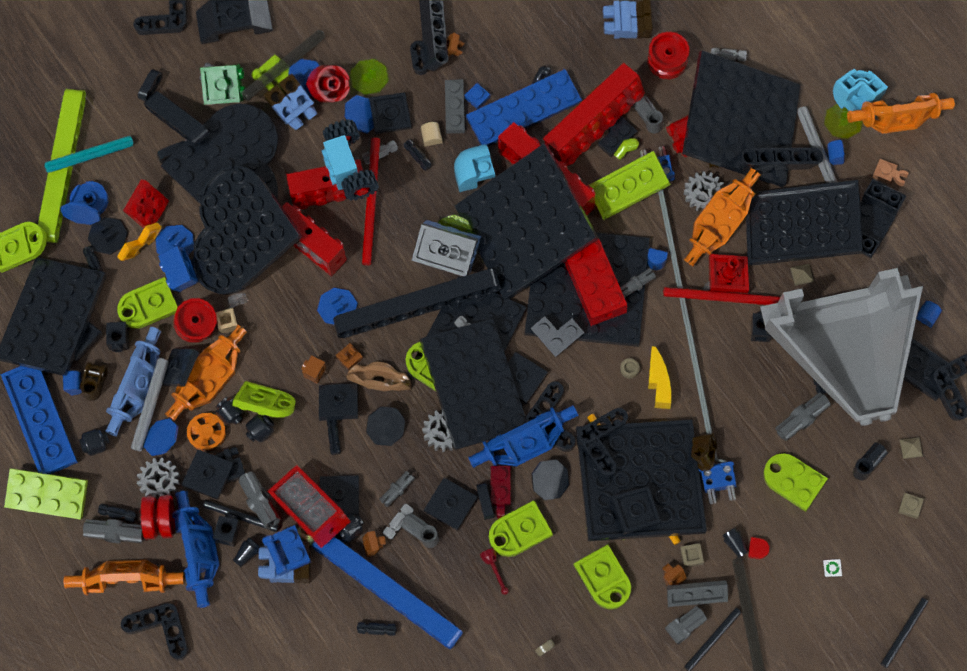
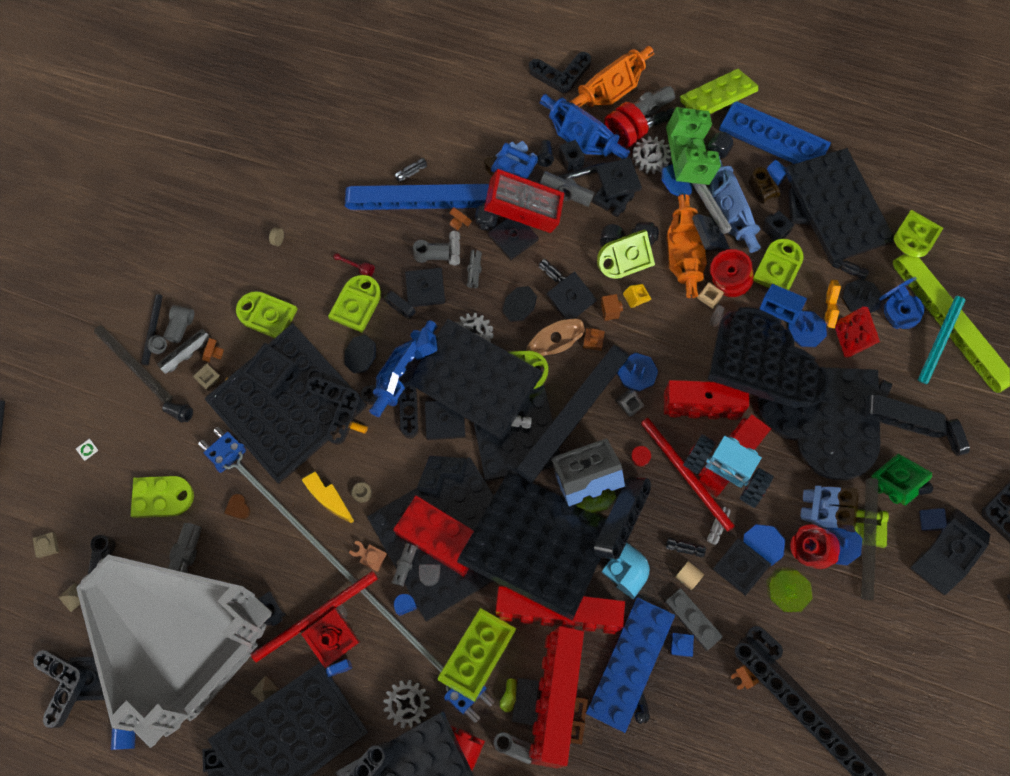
camera: 140 degrees right, 0 degrees up
orange piece [187,413,226,451] -> none
dark red plate [491,466,511,519] -> none
orange plate [684,168,761,267] -> none
dark brown piece [691,433,717,471] -> none
red tile [748,537,770,559] -> none
none -> dark grey plate [147,335,167,354]
none -> reddish brown tile [224,494,251,520]
none -> blue tile [326,659,353,677]
none -> nougat plate [349,541,388,573]
none -> blue slope [416,327,437,356]
none -> clear tile [419,564,440,586]
none -> black beam [594,477,651,560]
none -> dark grey slope [615,389,645,417]
none -> yellow slope [623,284,651,308]
none -> red tile [631,446,651,467]
none -> bright green plate [666,107,721,185]
none -> dark blue slope [919,508,947,531]

